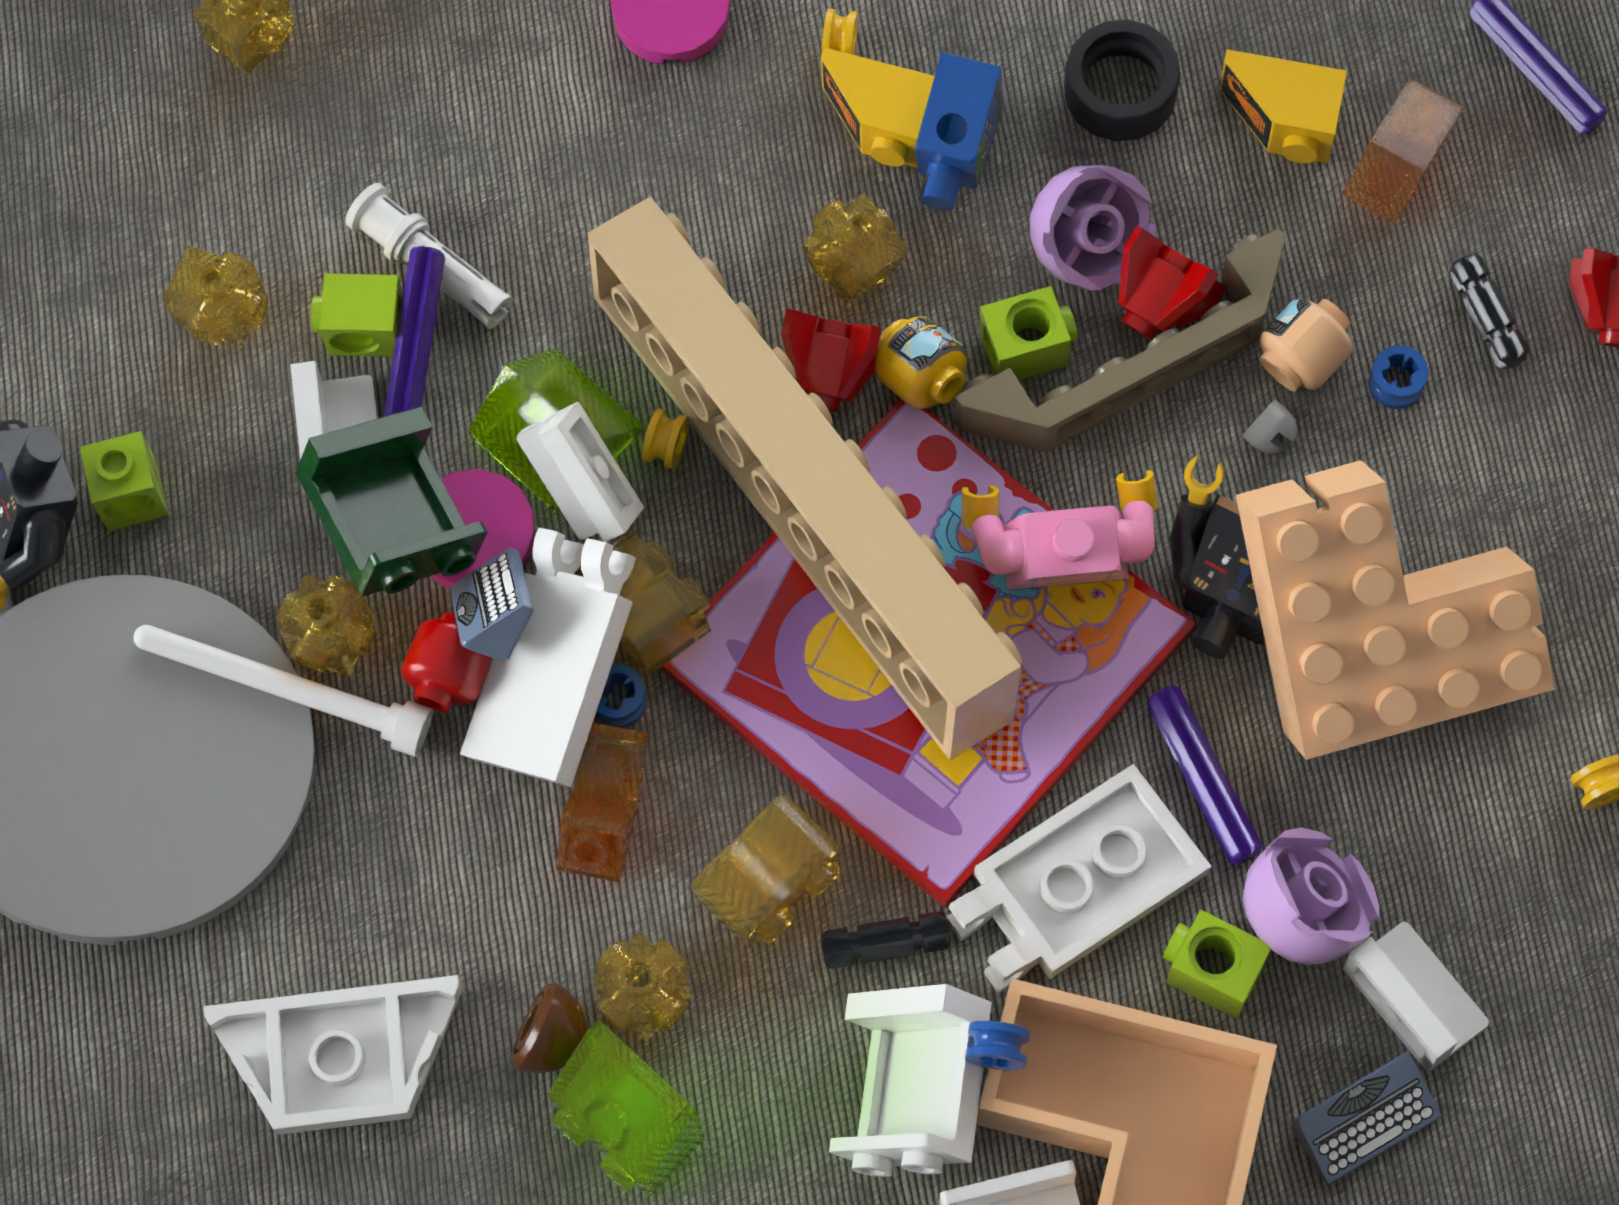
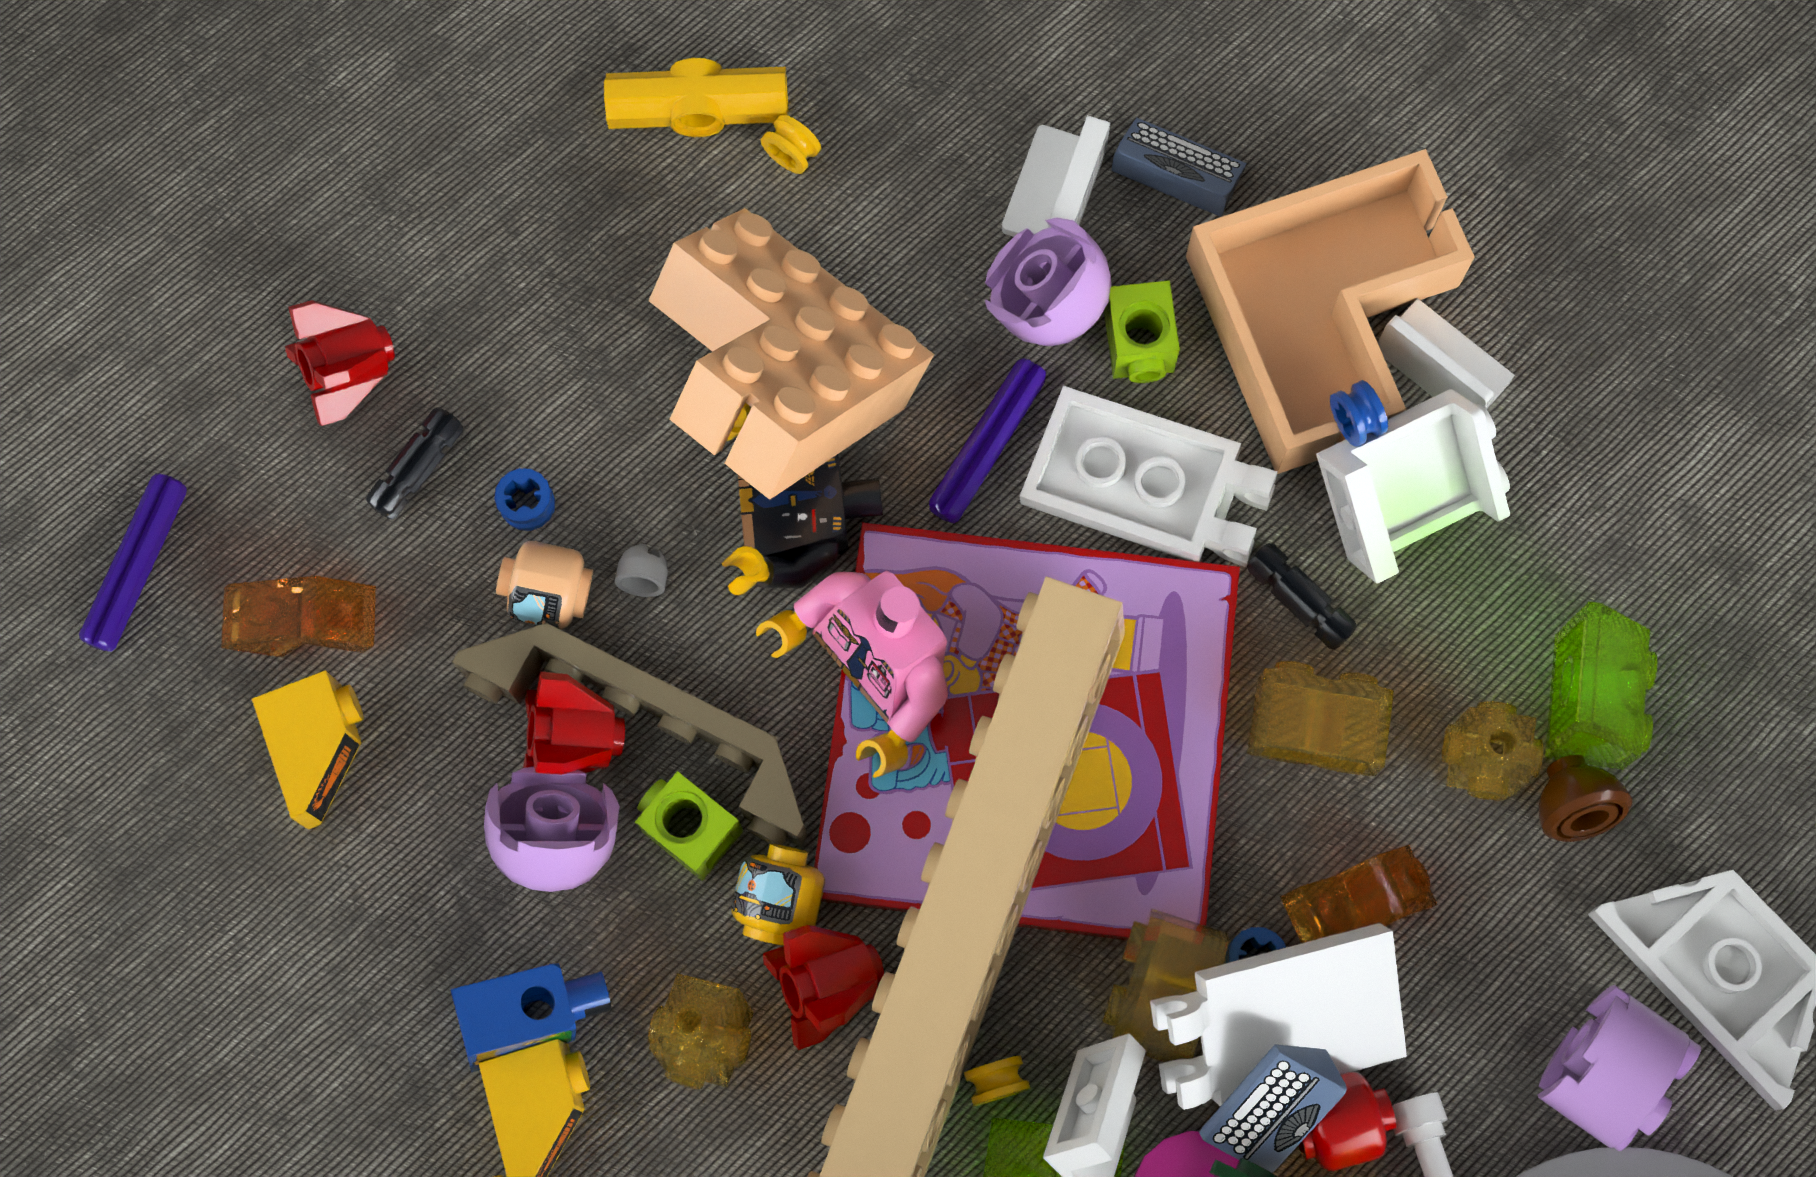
camera: 125 degrees left, 5 degrees up
black tyre [1064,19,1181,141] -> none
none -> lavender brick [1537,985,1701,1151]

